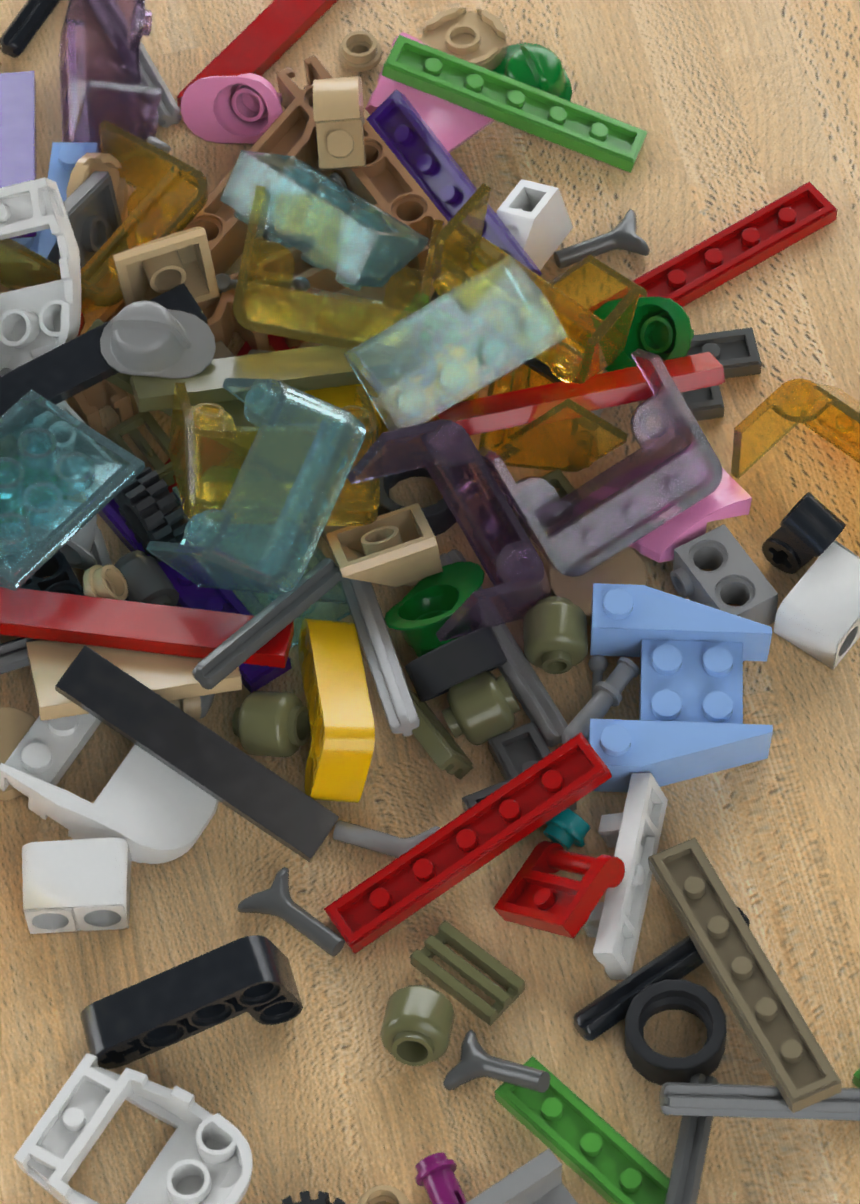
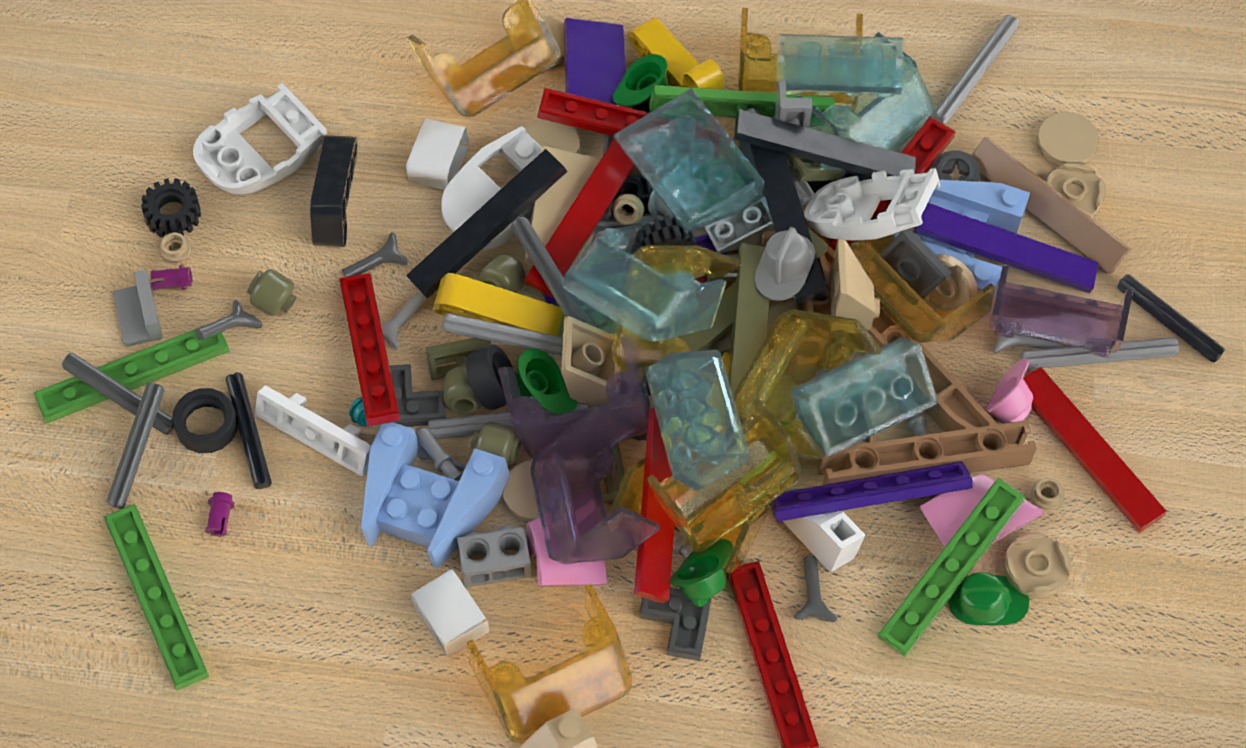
camera: 105 degrees right, 5 degrees up
tan brick [313,76,366,170] -> none
olive tile [410,920,525,1026] -> none
red plate [494,841,625,939] -> none
dark tan tile [648,838,842,1114] -> none
black piece [762,492,846,574] -> none
none -> magenta pin [205,492,235,537]

